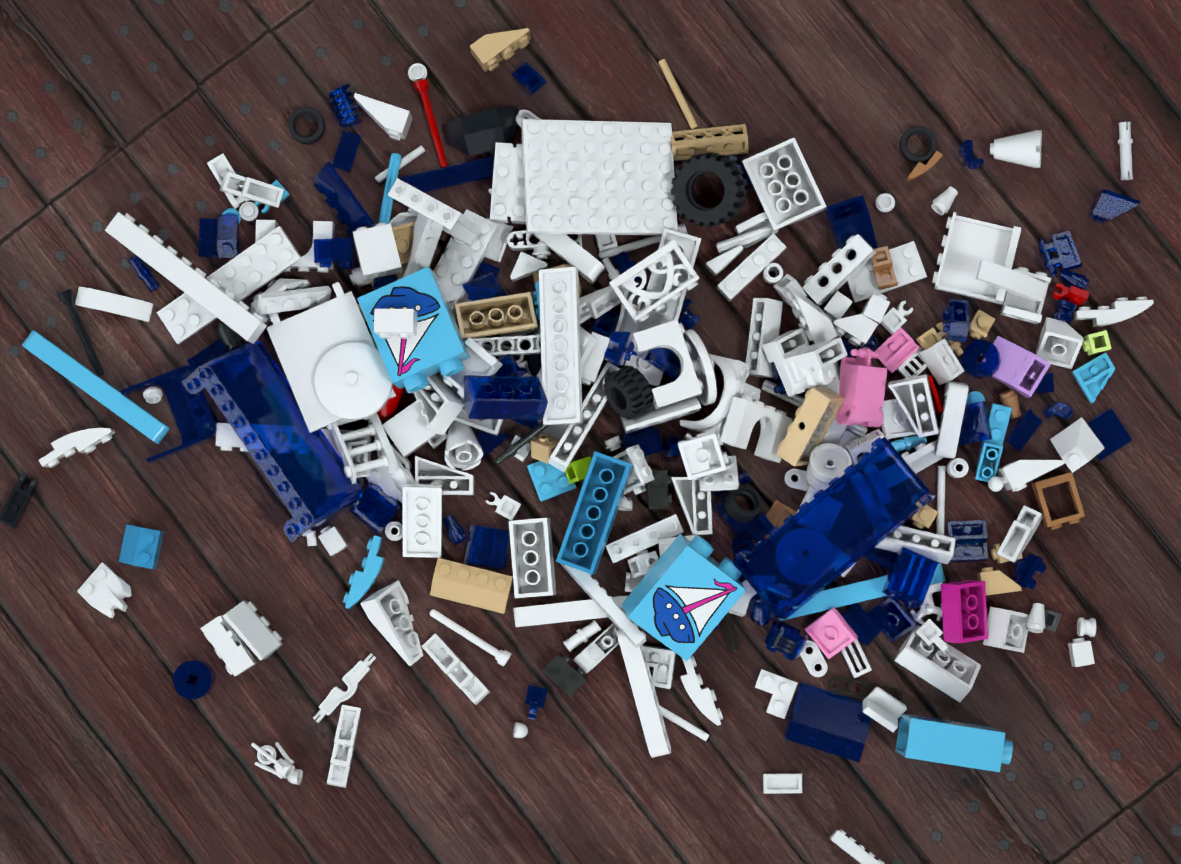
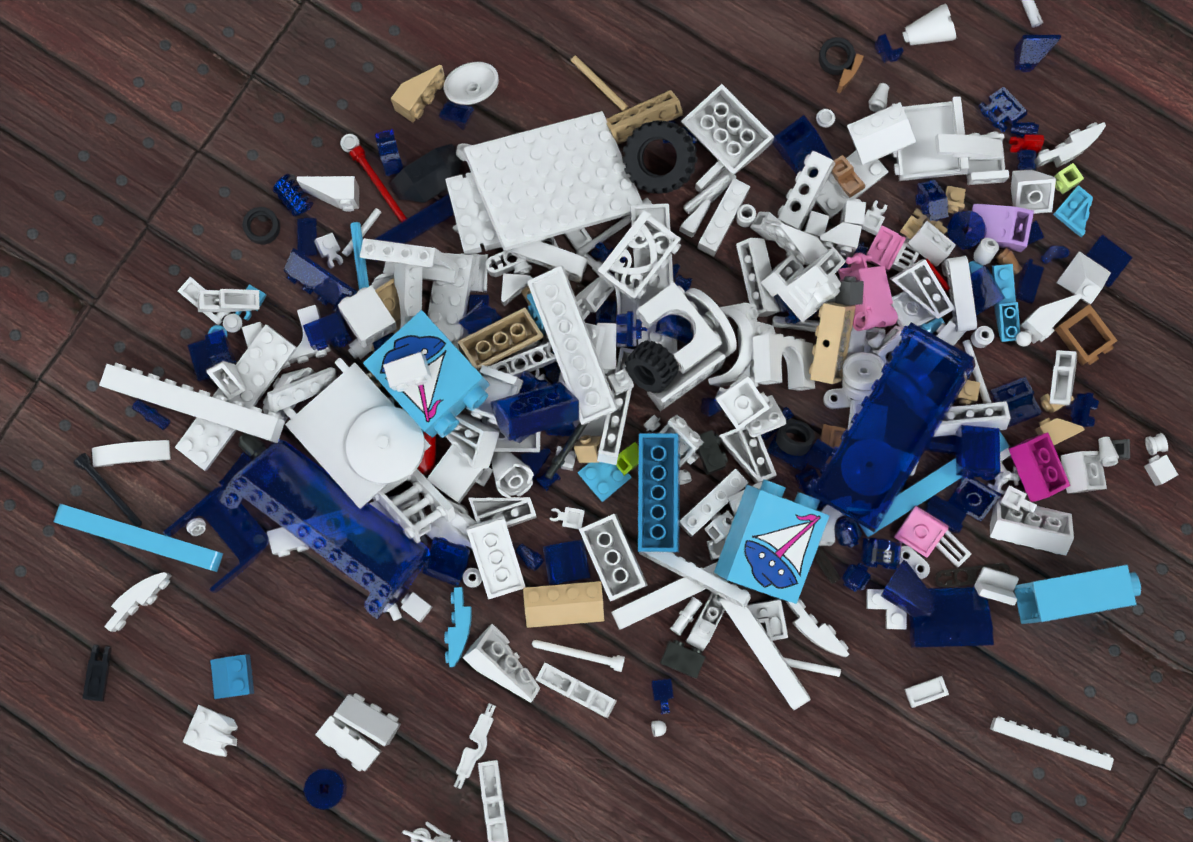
camera: 25 degrees left, 5 degrees down
clear blue brick [621,426,664,456] -> none
none -> white slope [206,361,246,399]
none -> white plate [314,233,343,269]
none -> clear blue brick [375,129,403,176]
none -> white dish [444,62,499,105]
none -> clear blue bush [536,466,561,491]
none -> white tile [607,369,634,395]
none -> dark grey brick [835,276,864,306]
none -> clear blue head [842,563,871,592]
none -> white slope [847,103,916,165]
none -> white plate [866,330,884,348]
none -> clear blue slope [881,560,935,621]
none -> white brick [974,238,999,265]

